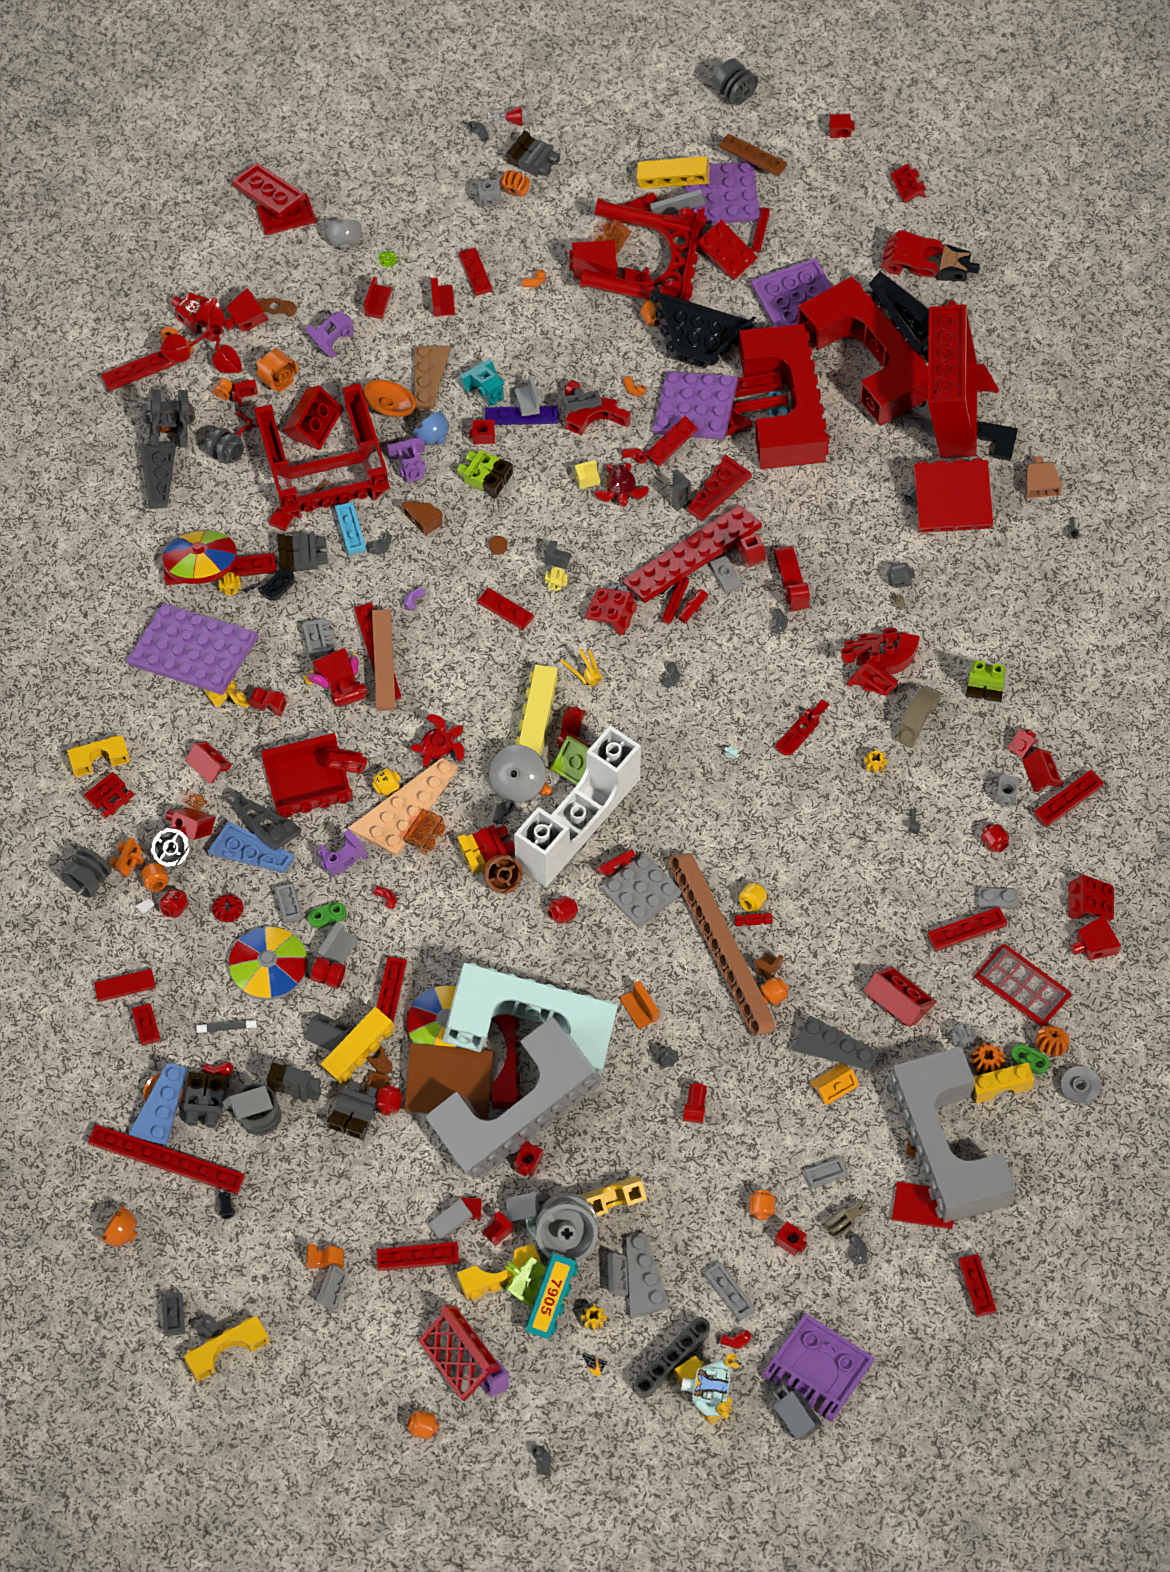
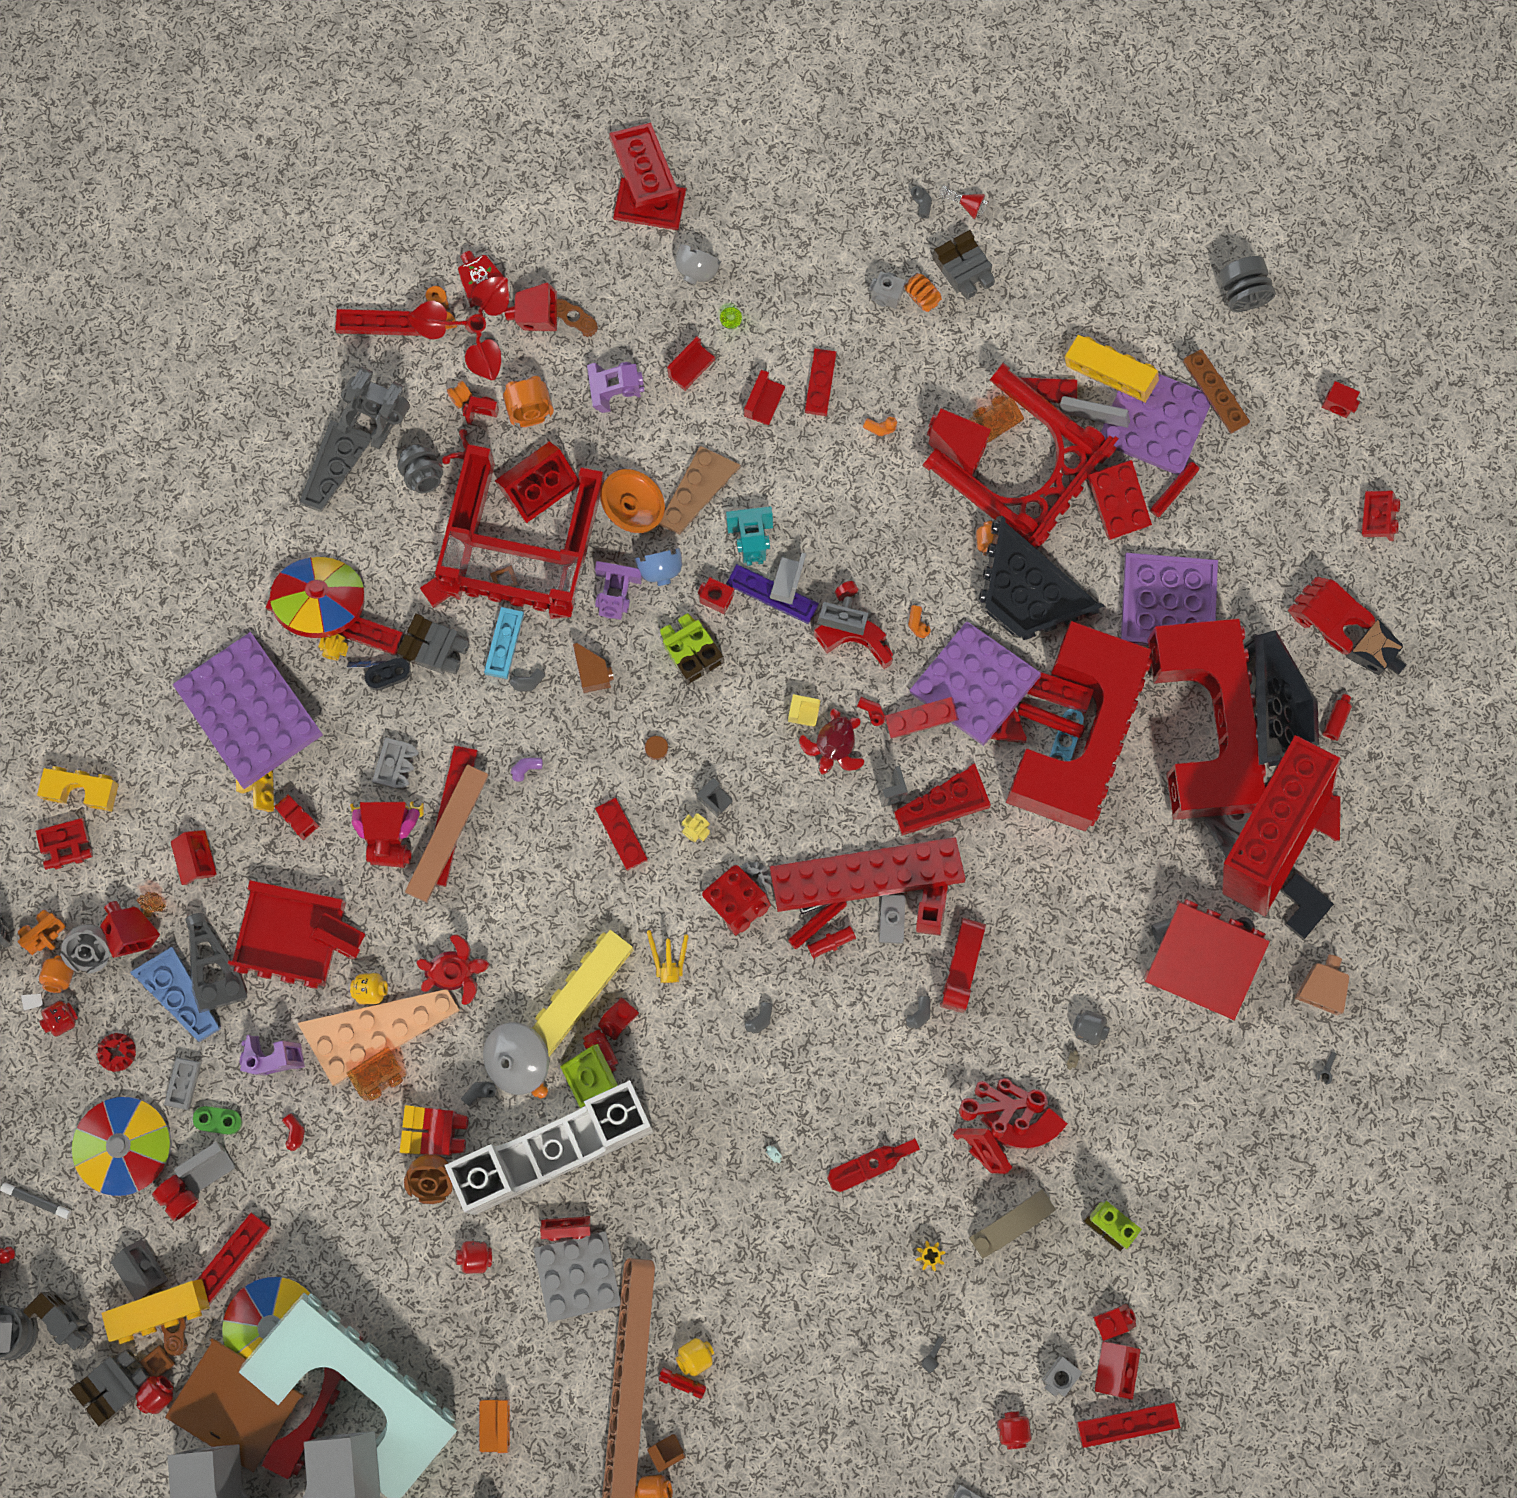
camera: 25 degrees right, 15 degrees up
red bracket [622,267,651,282] -> none

